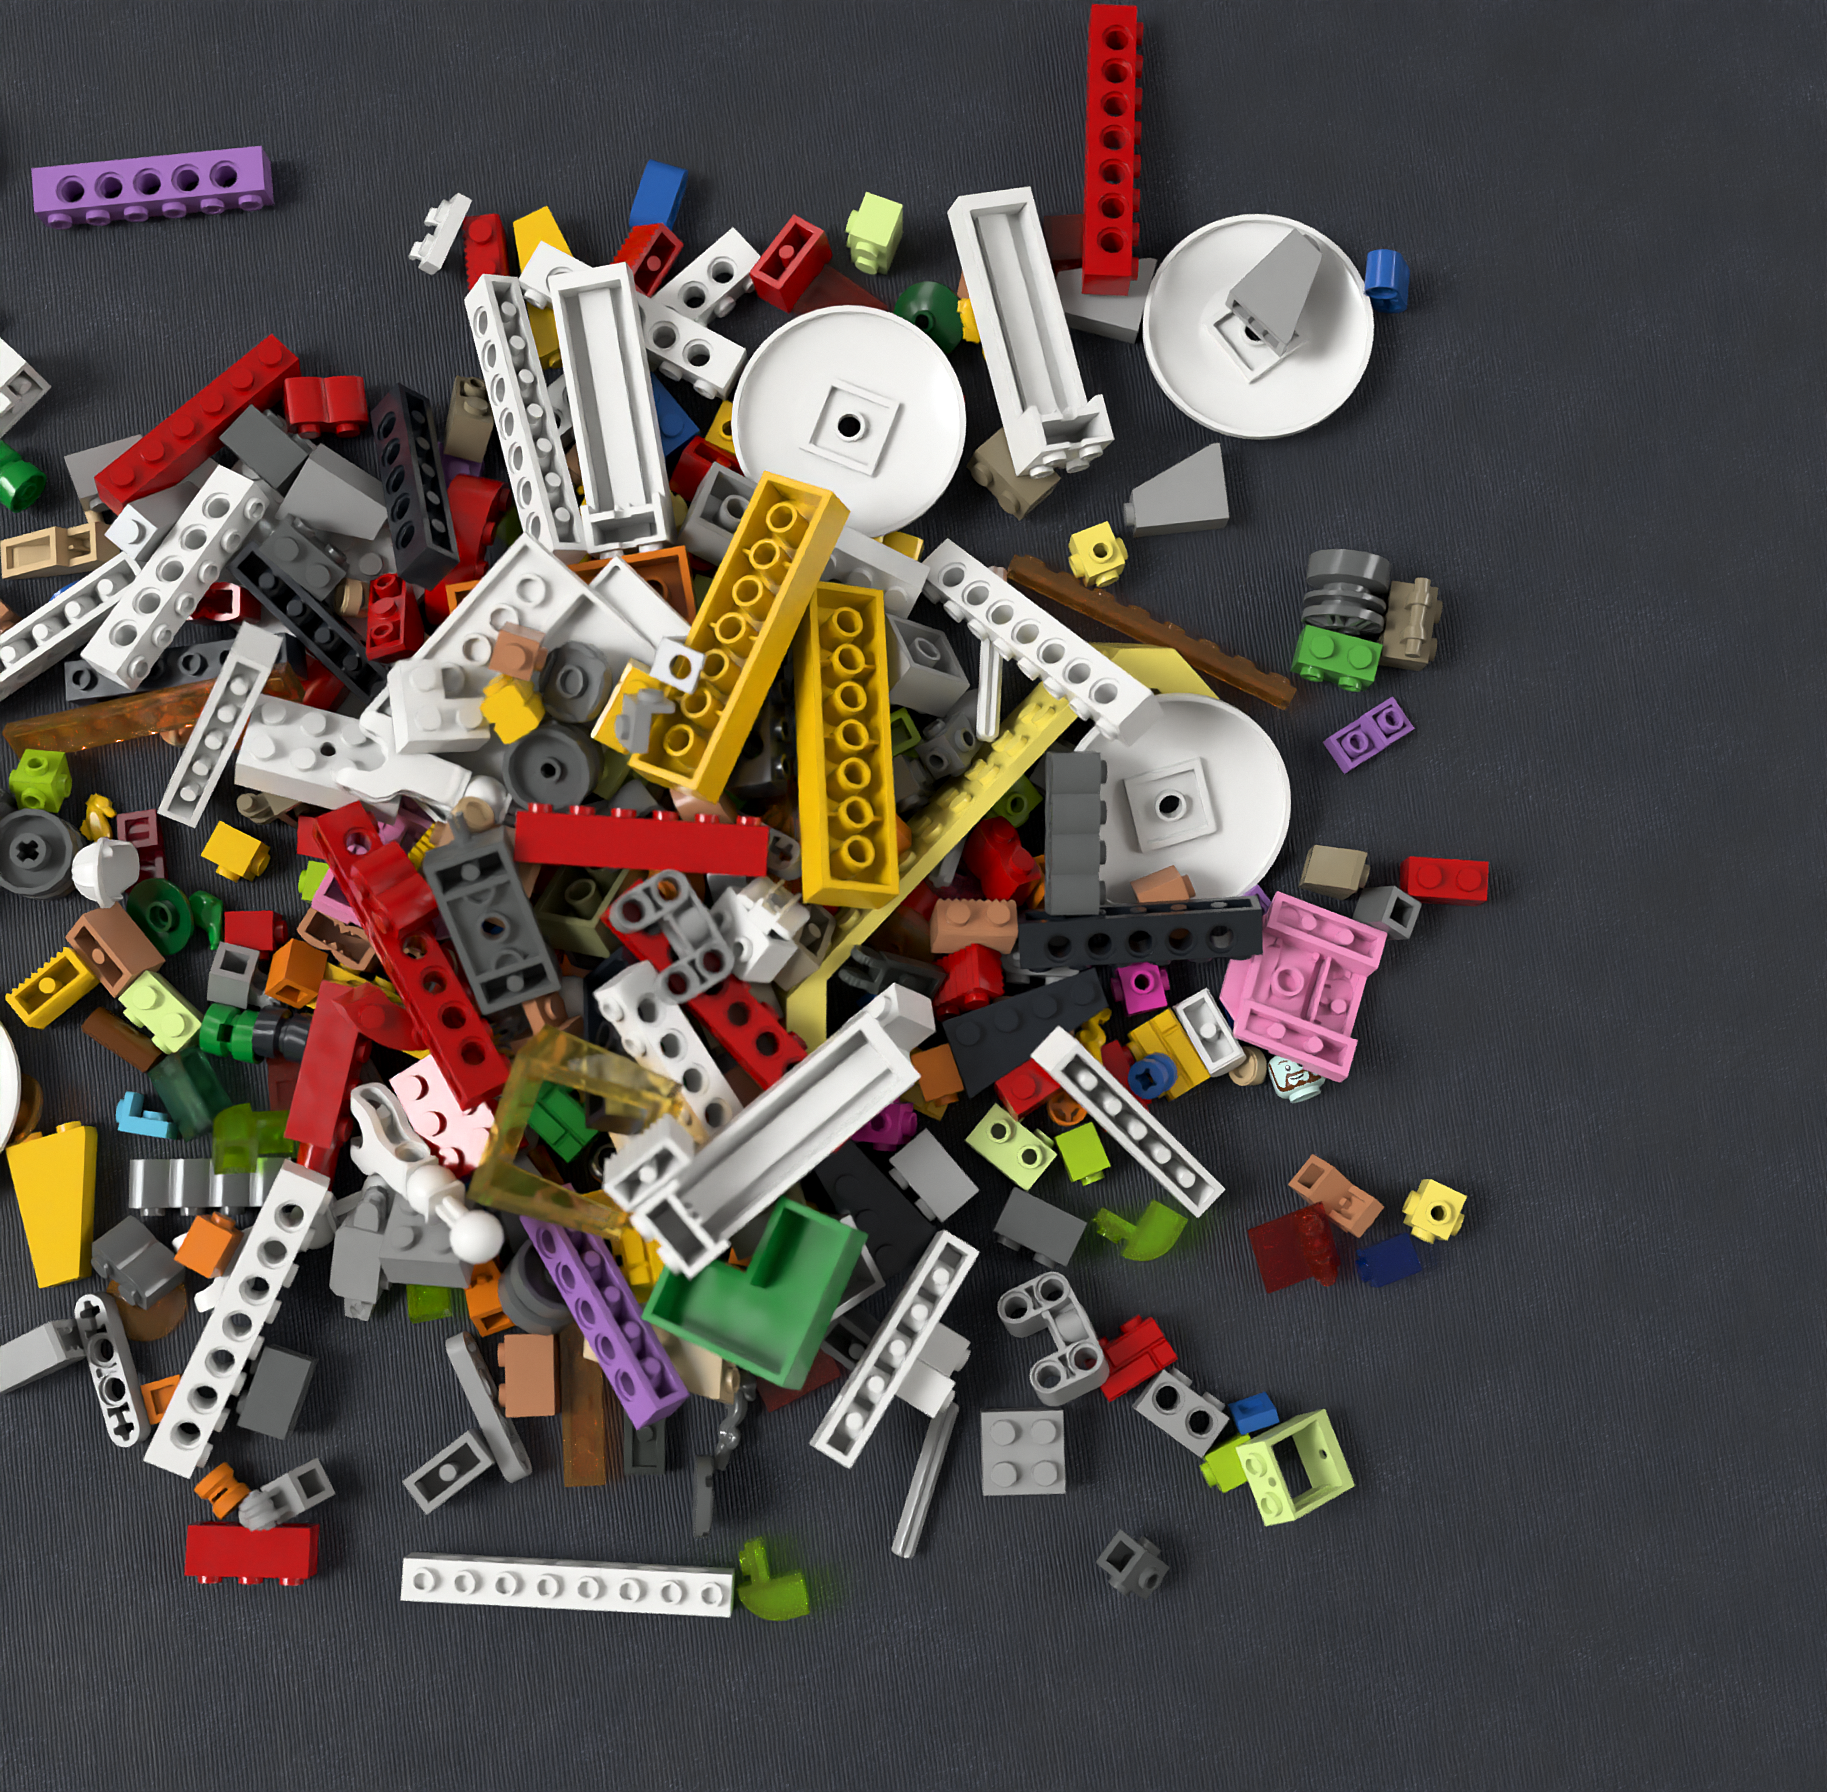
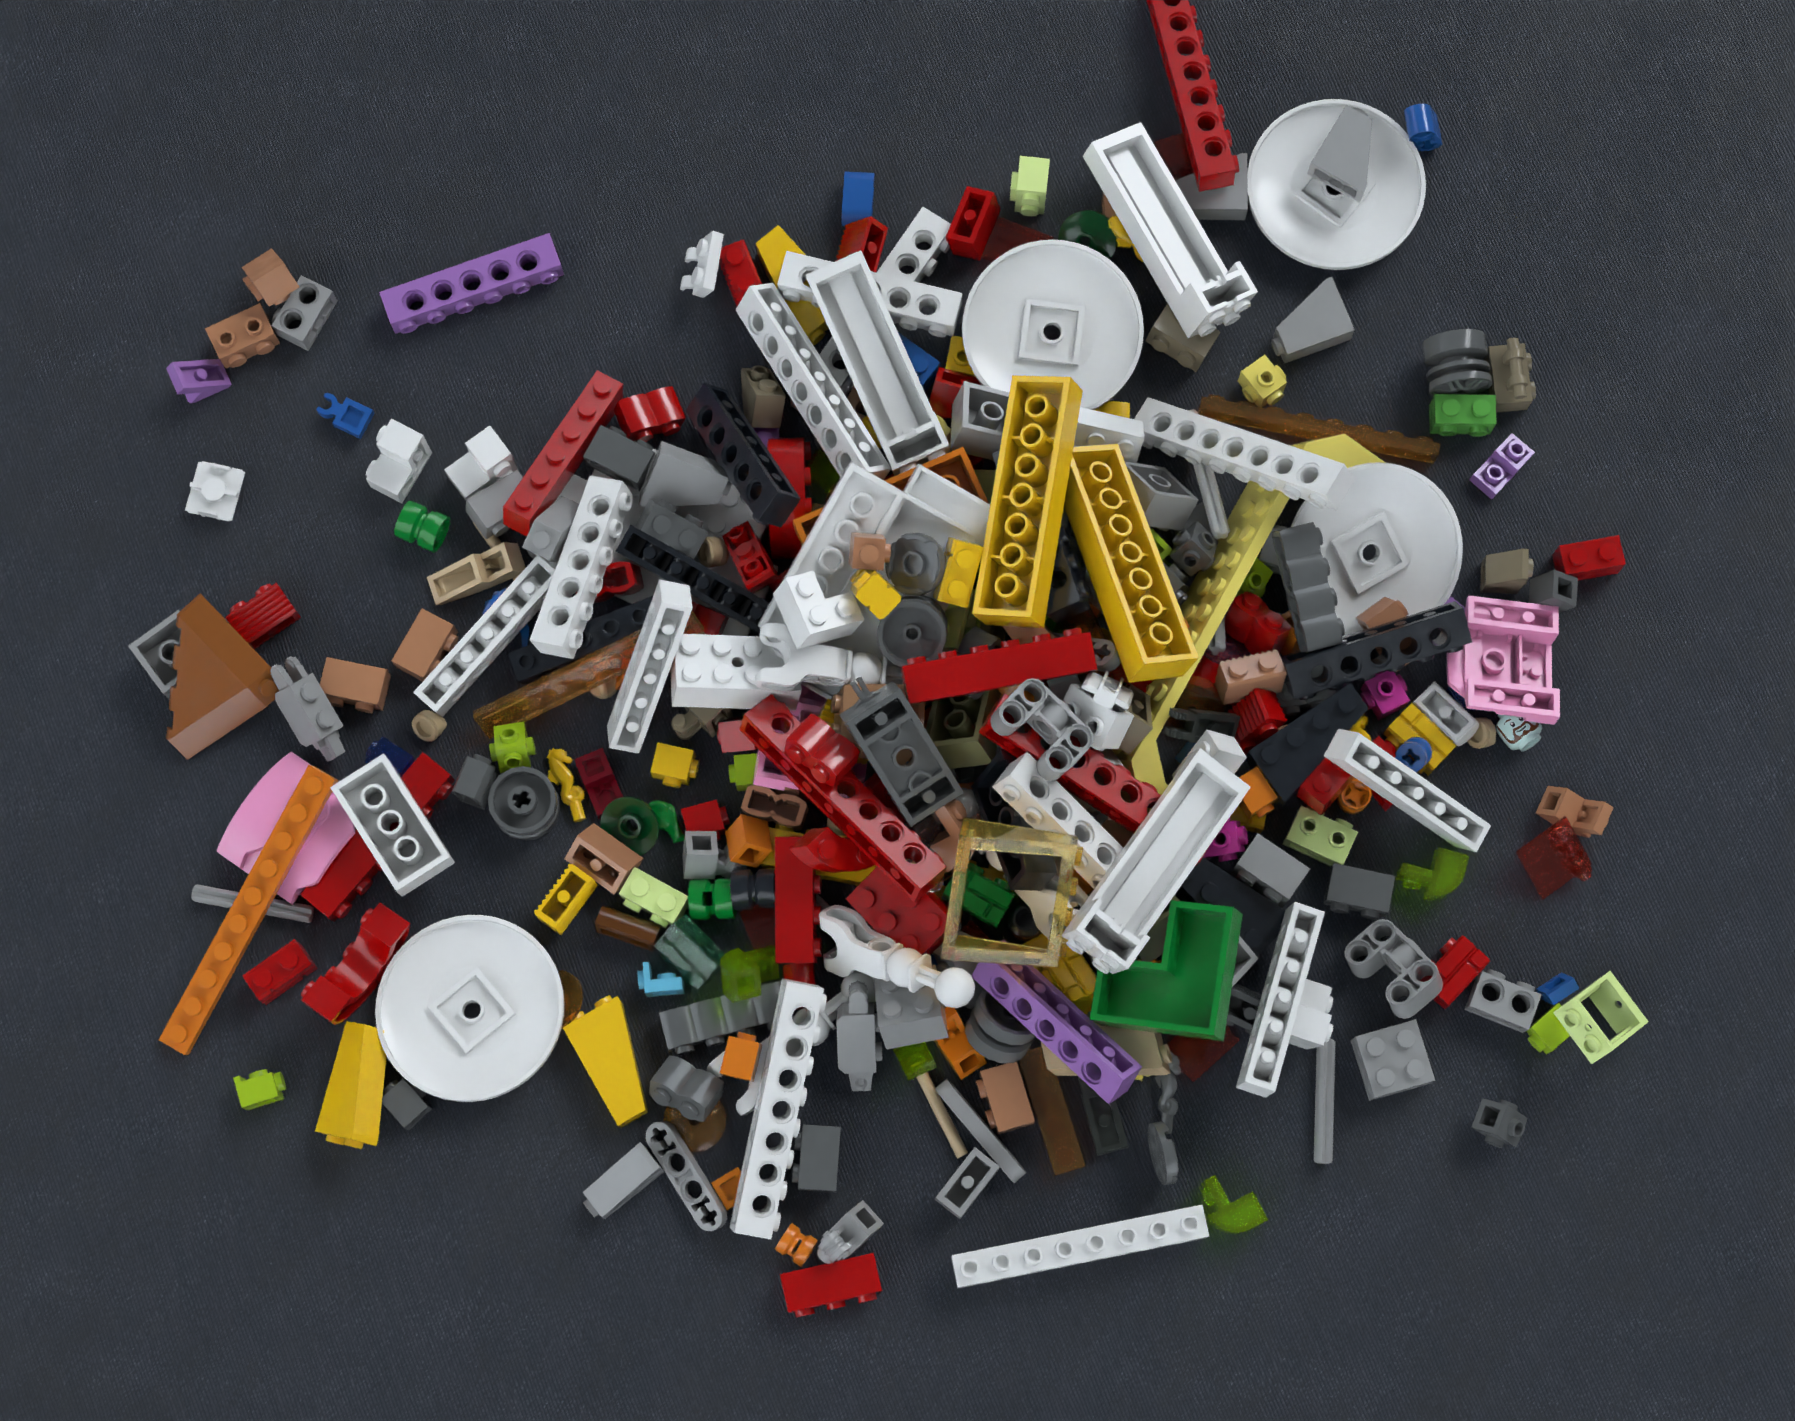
camera: 10 degrees left, 5 degrees down
white piece [71,837,140,908] -> none
tan tile [451,796,495,833] -> none
white brick [604,1113,695,1213] -> none
light grey bracket [615,688,675,753] -> none
bracket [650,636,707,694] -> none
lime brick [1053,1122,1111,1186] -> none
clear blue brick [1354,1232,1423,1288] -> none
light yellow brick [1402,1179,1467,1244] -> none
none -> white brick [444,426,518,500]
none -> tan bar [915,1068,968,1159]

